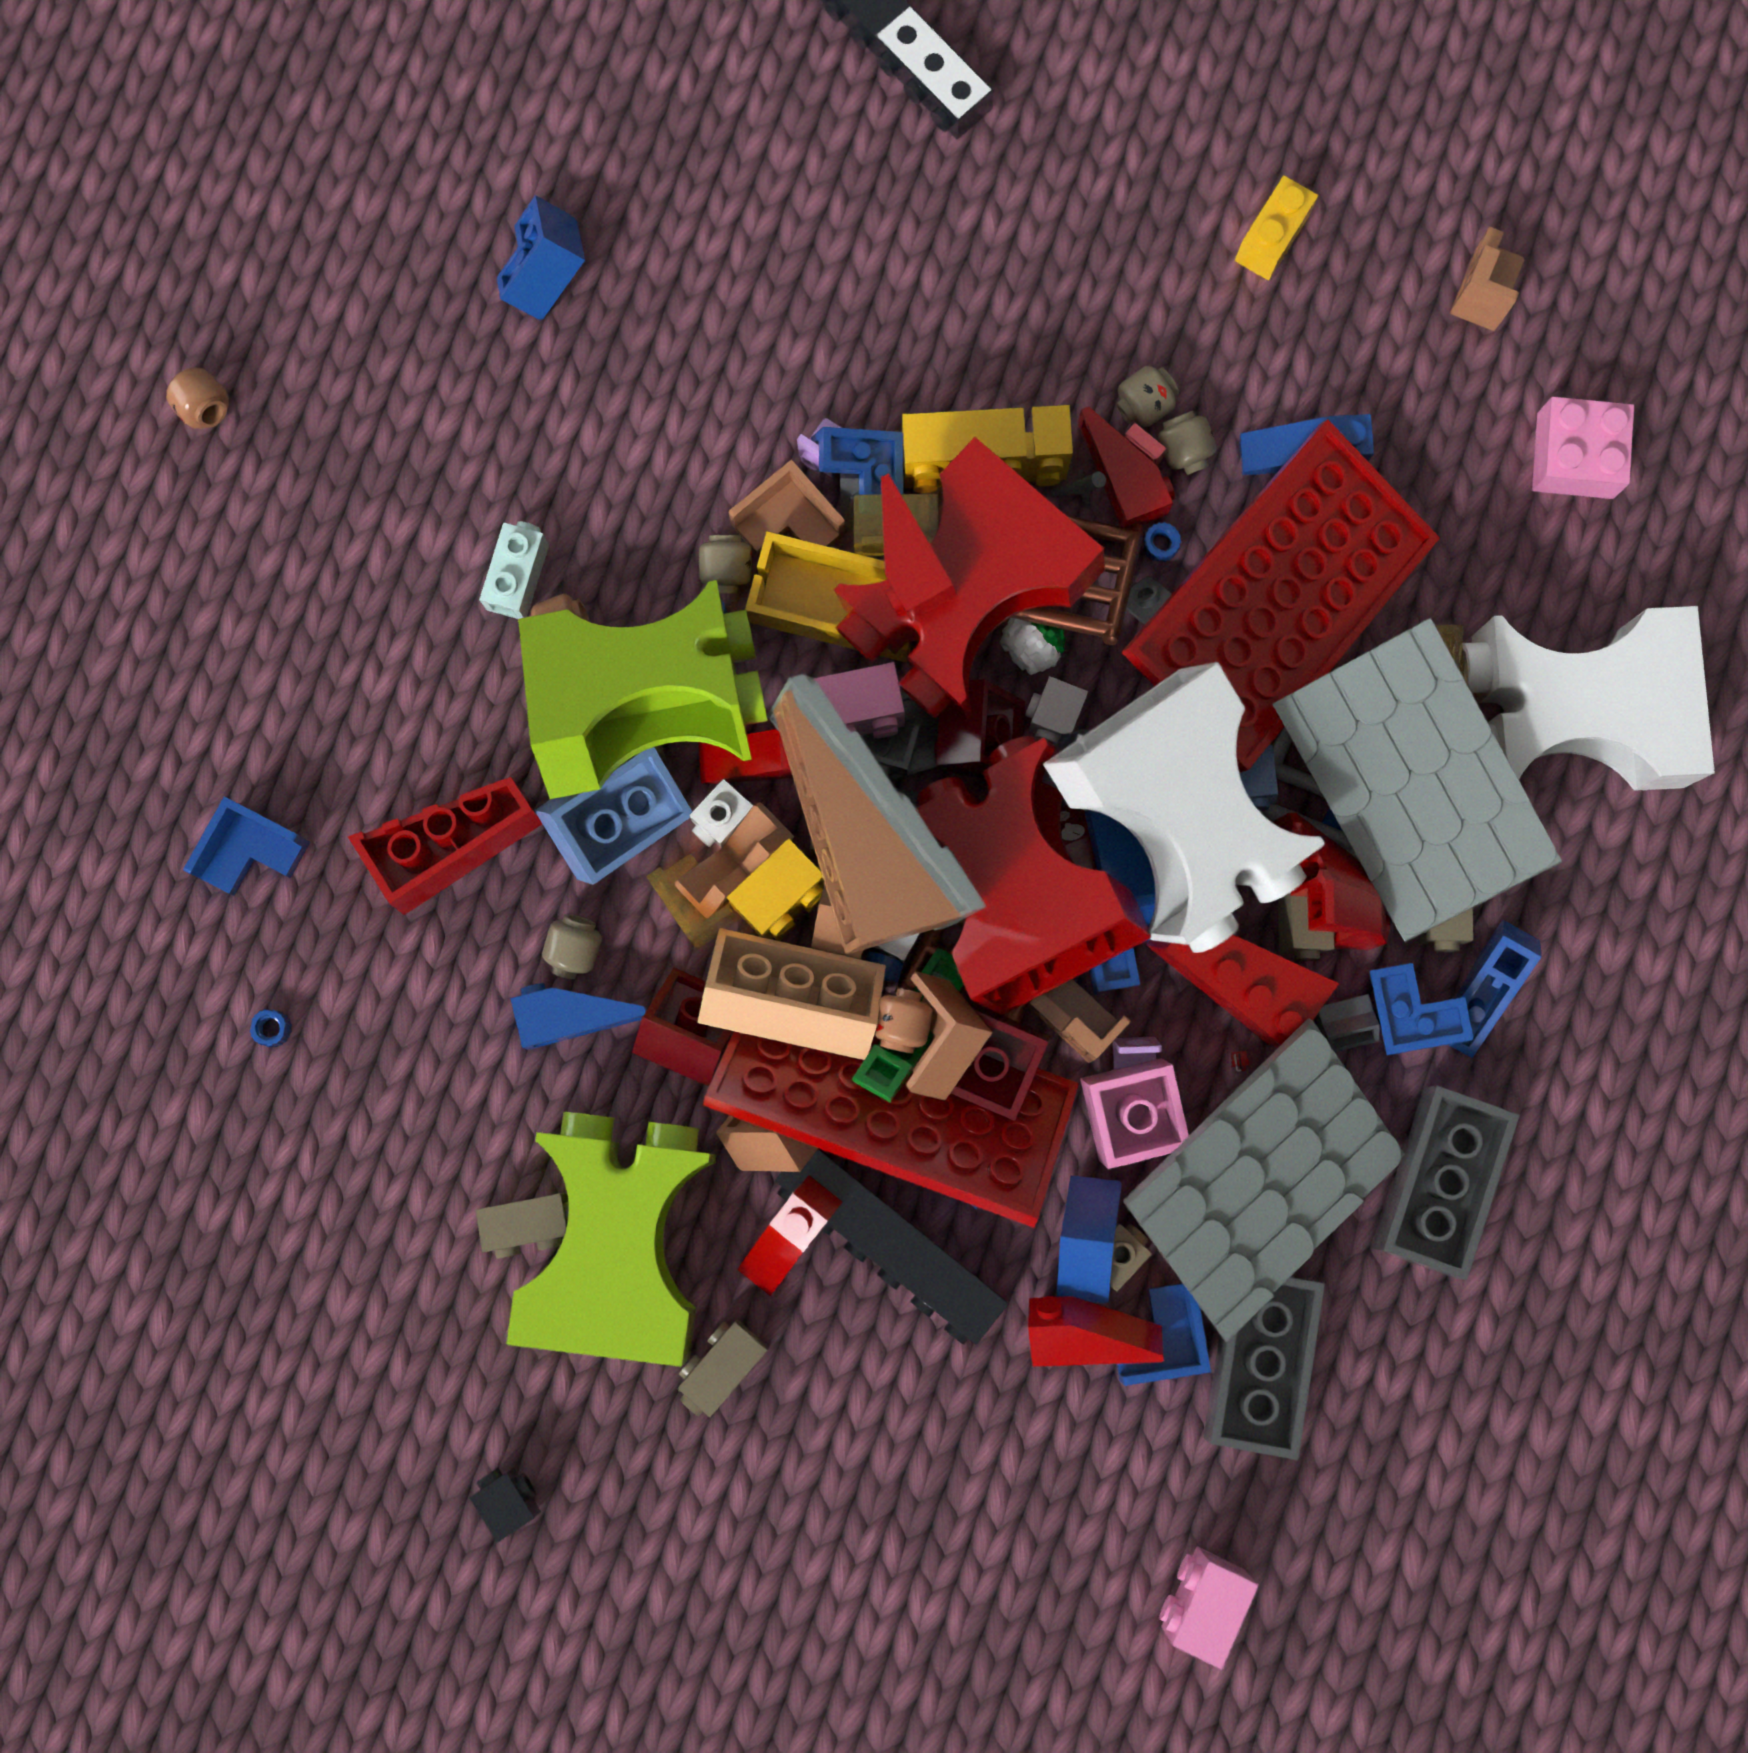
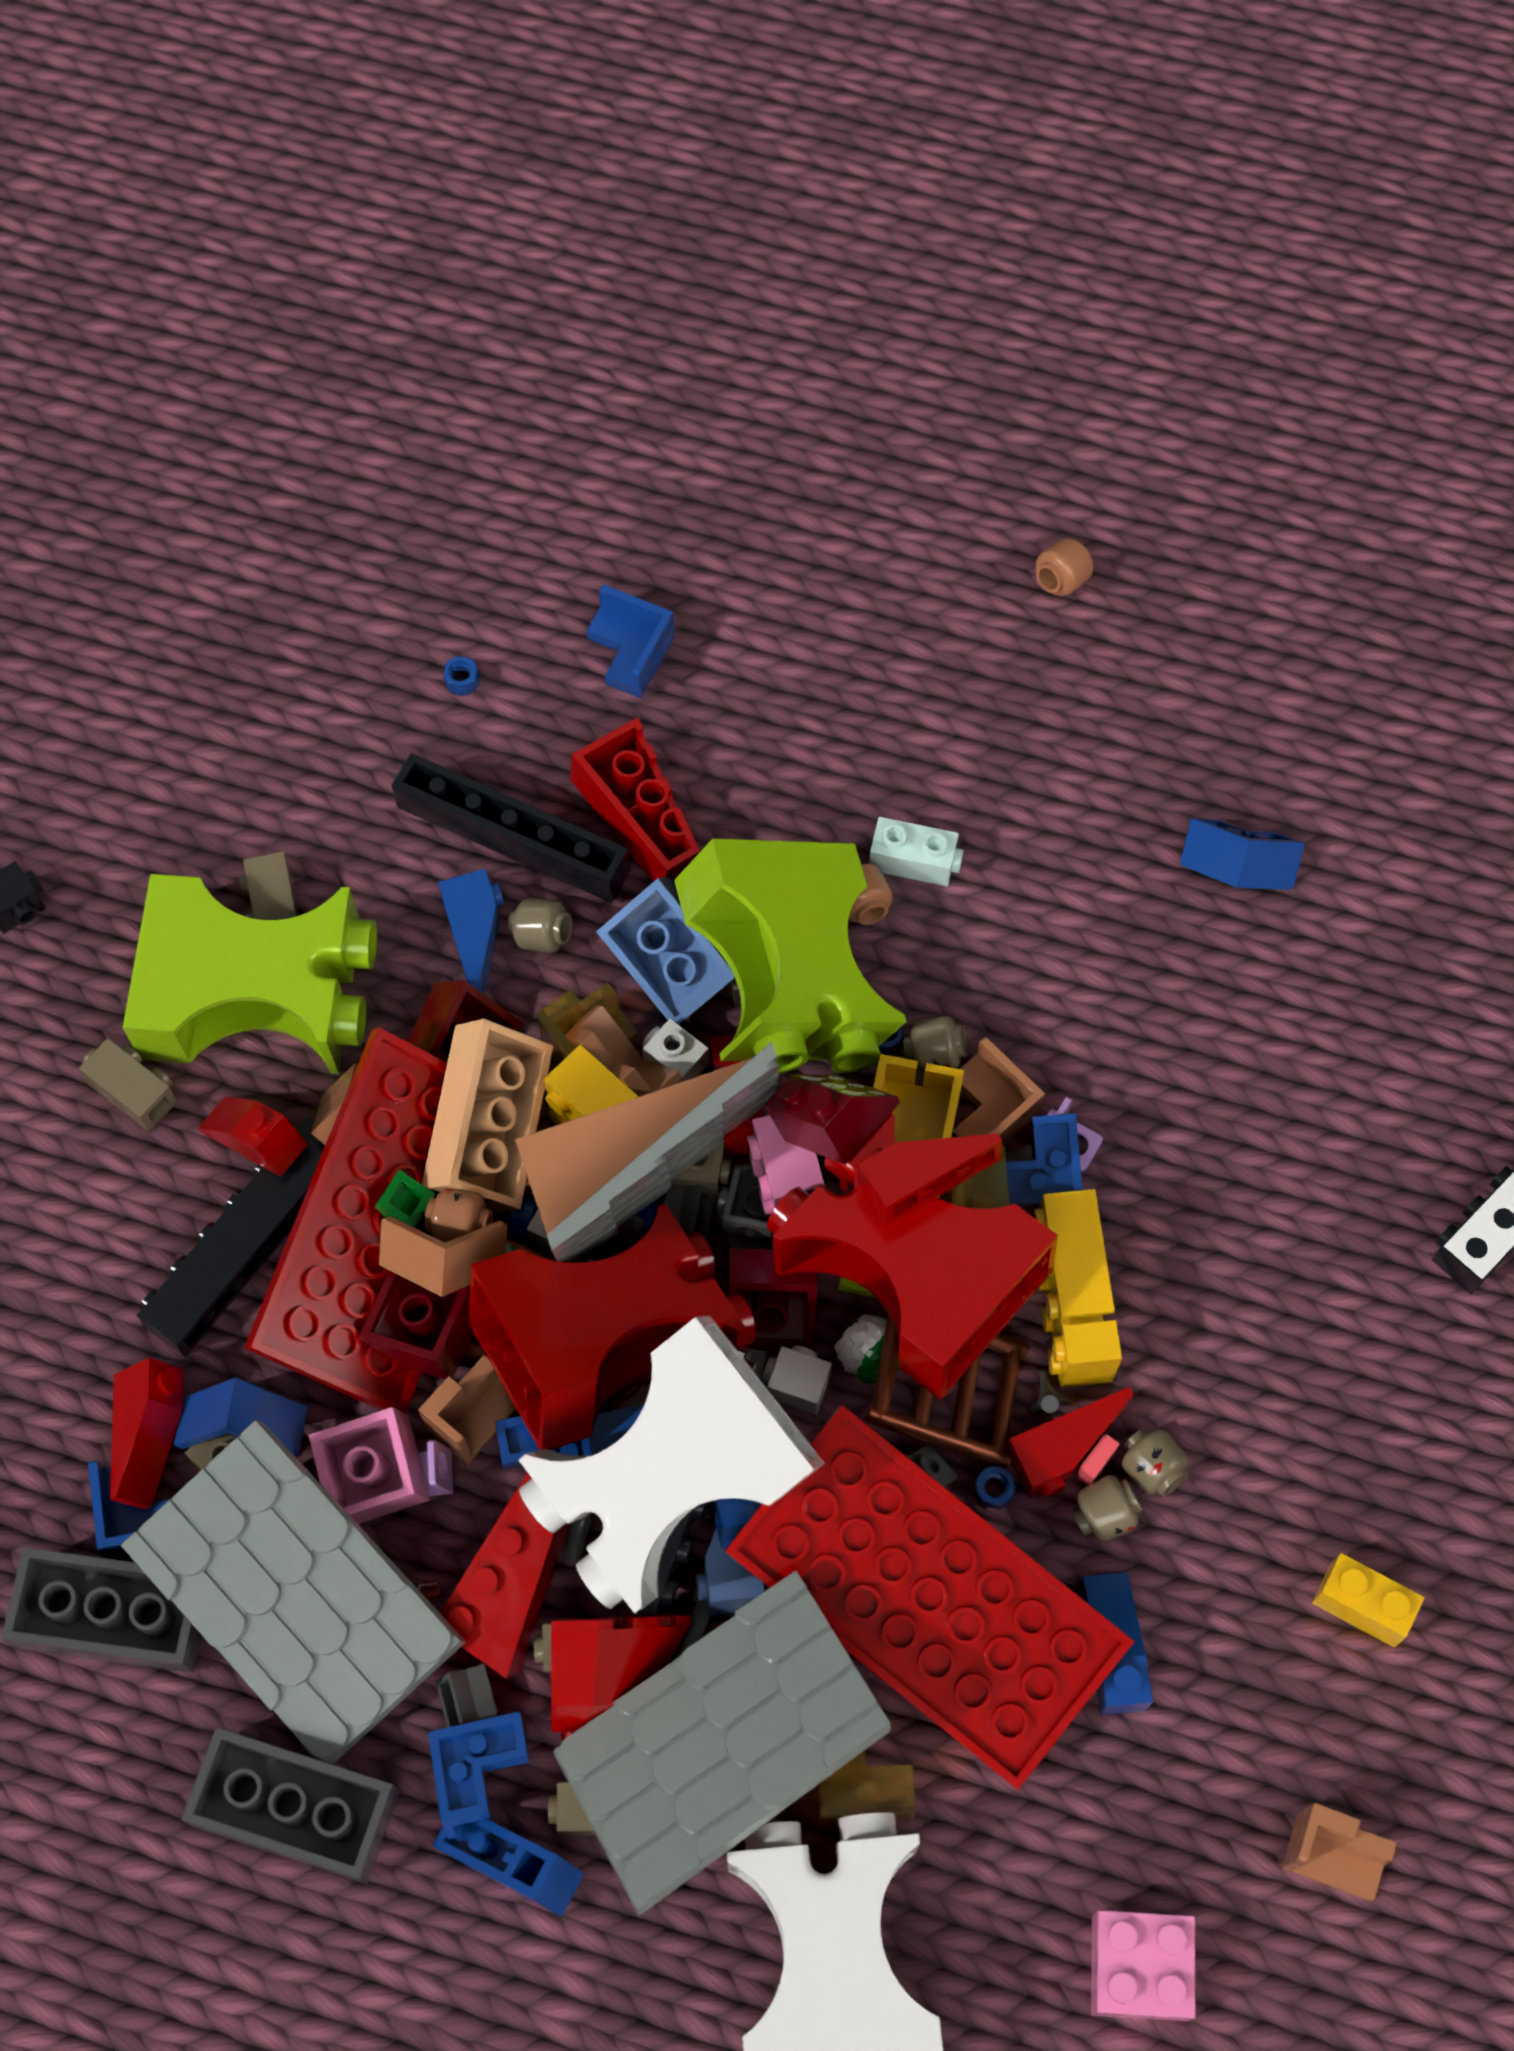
camera: 85 degrees right, 15 degrees down
none -> black brick [391,753,630,903]
none -> dark red slope [764,1075,901,1164]

